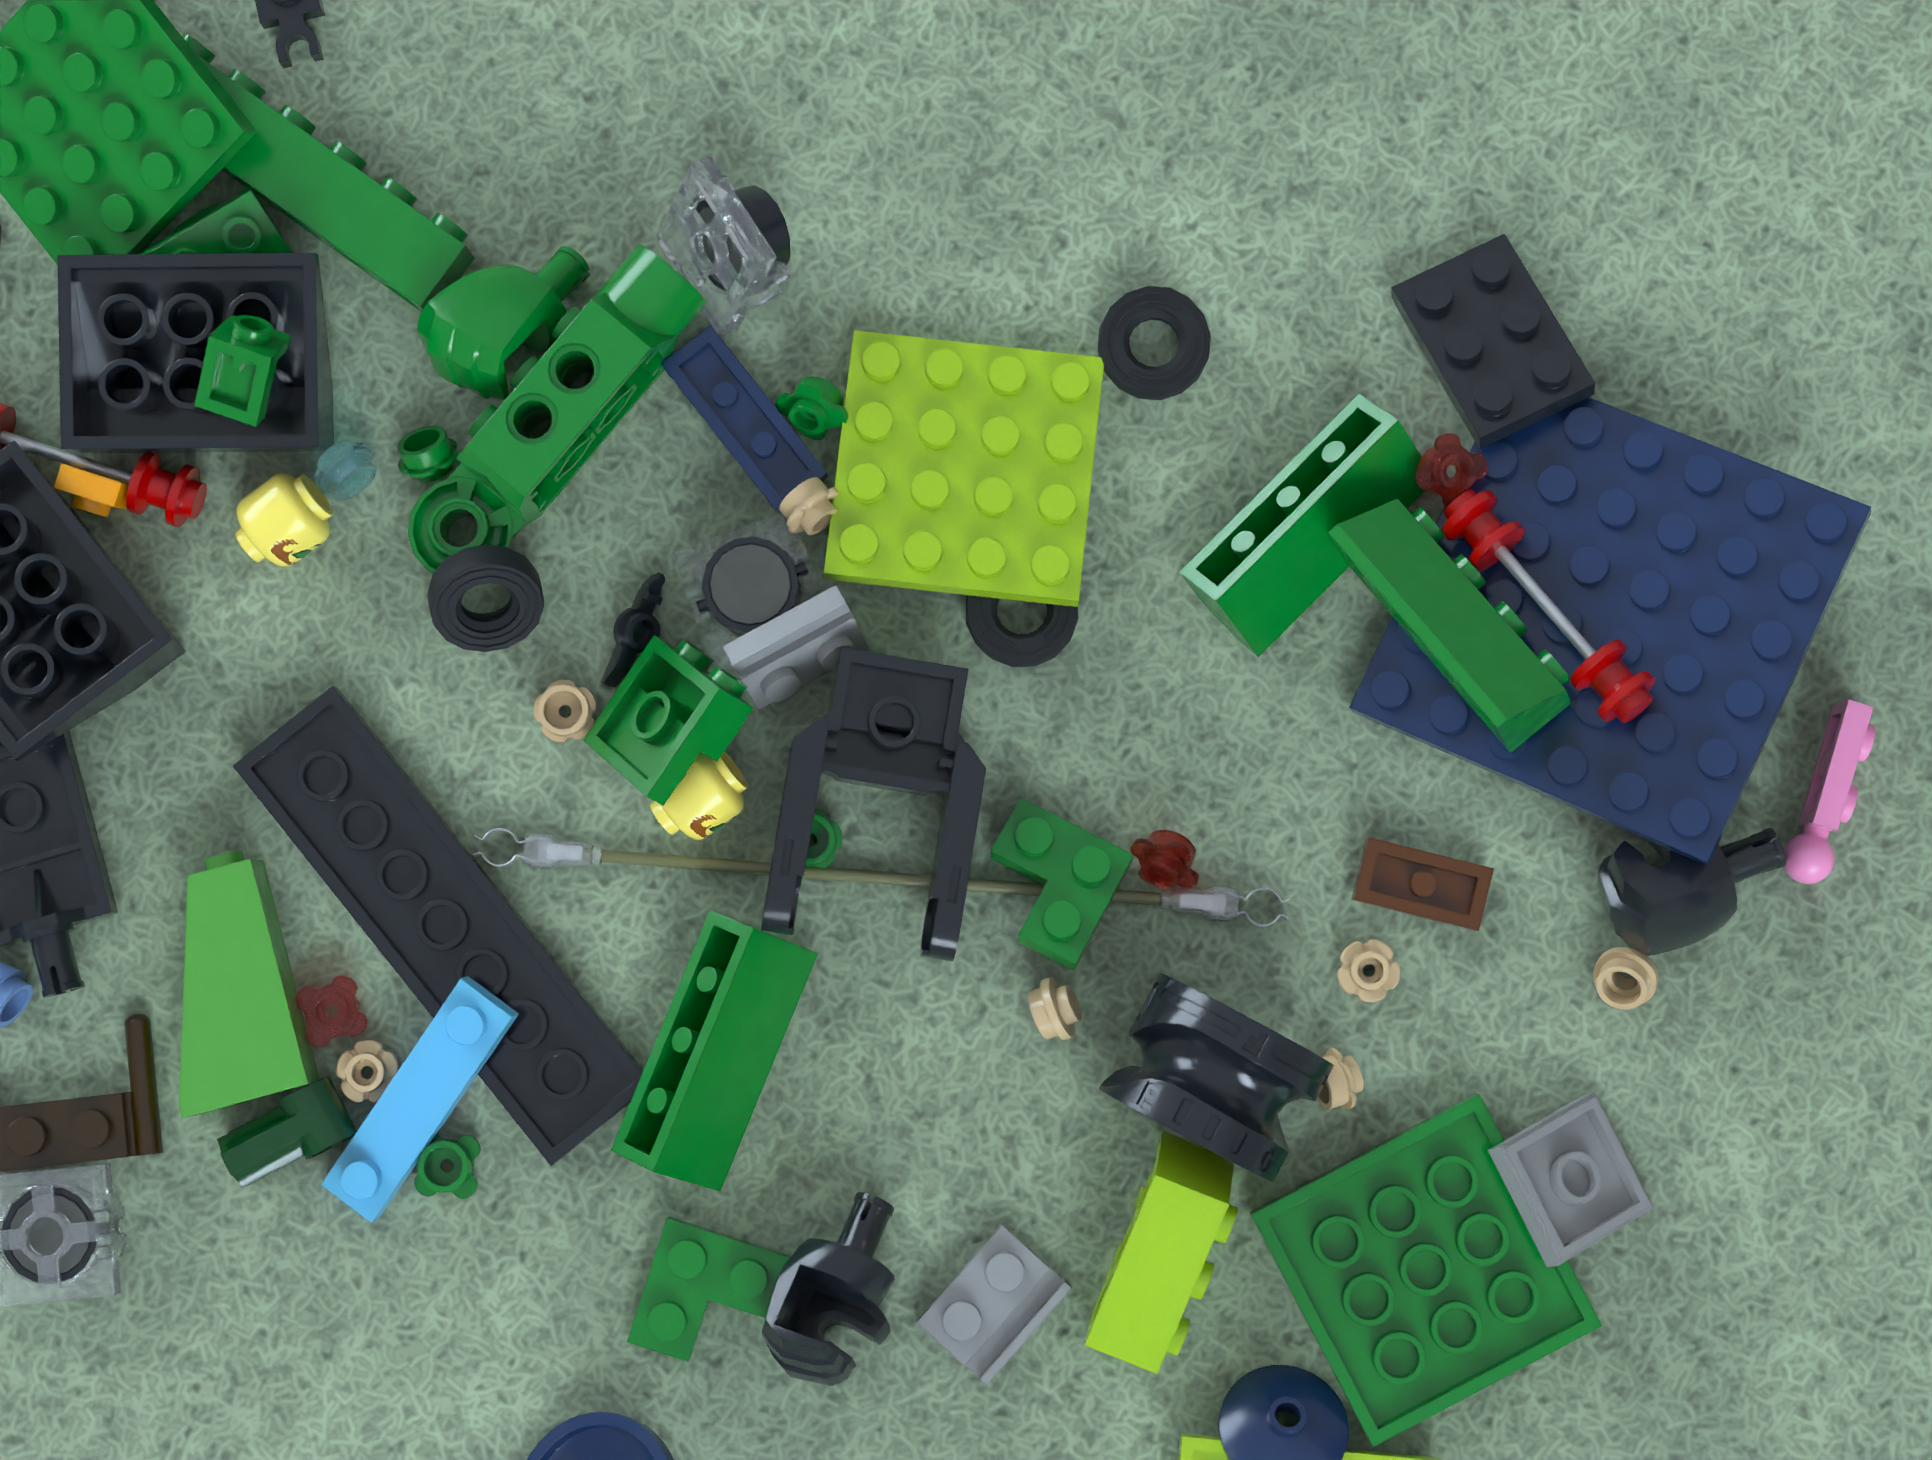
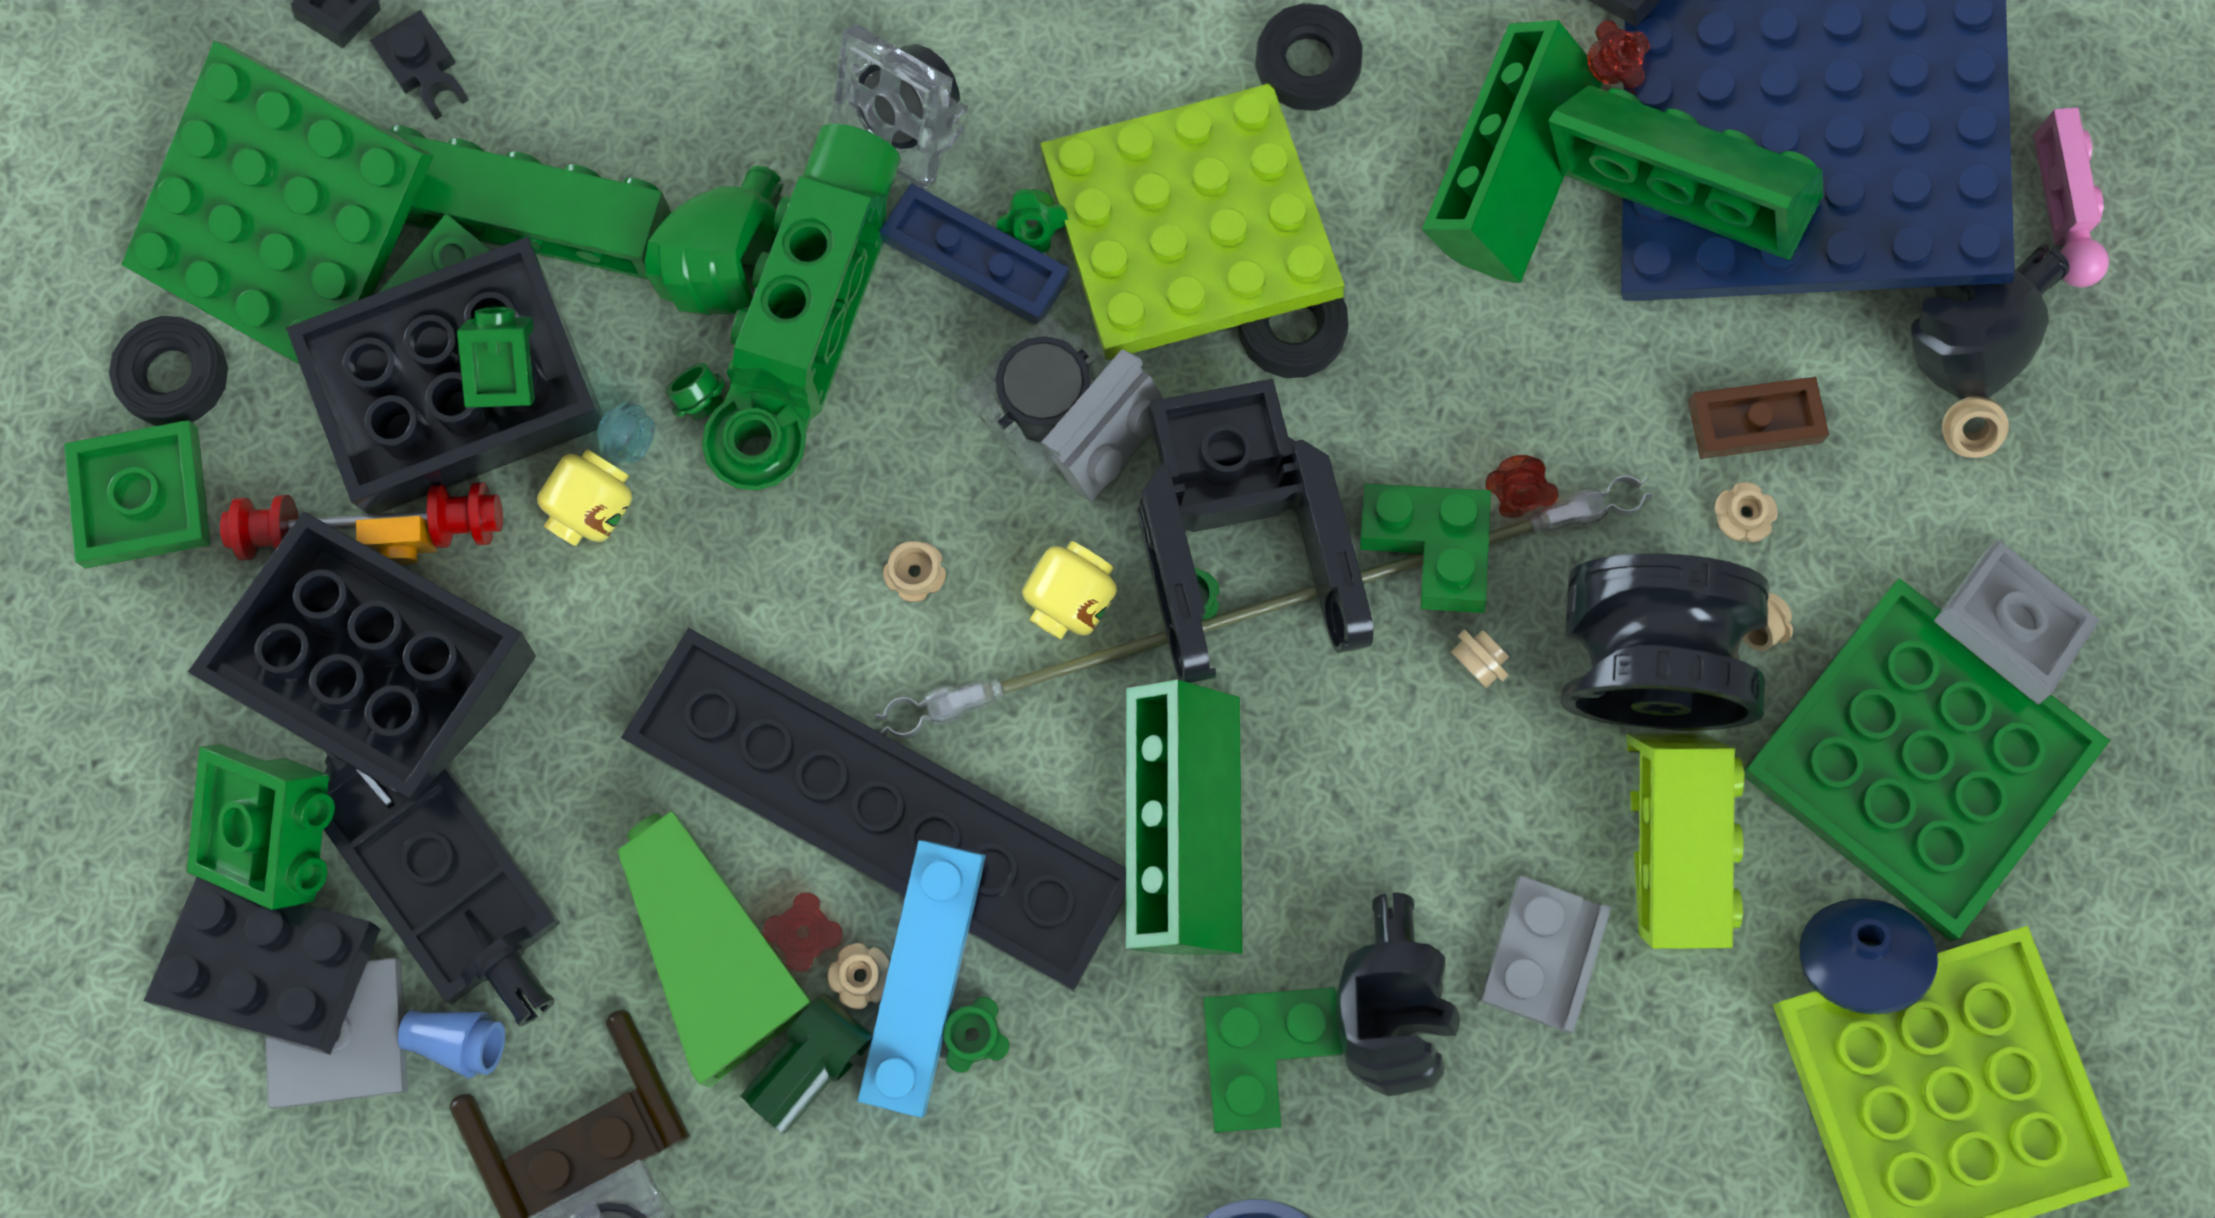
camera: 25 degrees left, 10 degrees down
black tyre [427,544,544,652] -> none
green plate [583,635,753,806] -> none
black piece [601,572,665,687] -> none
tan plate [779,477,839,536] -> none
red axle [1441,490,1655,723] -> none

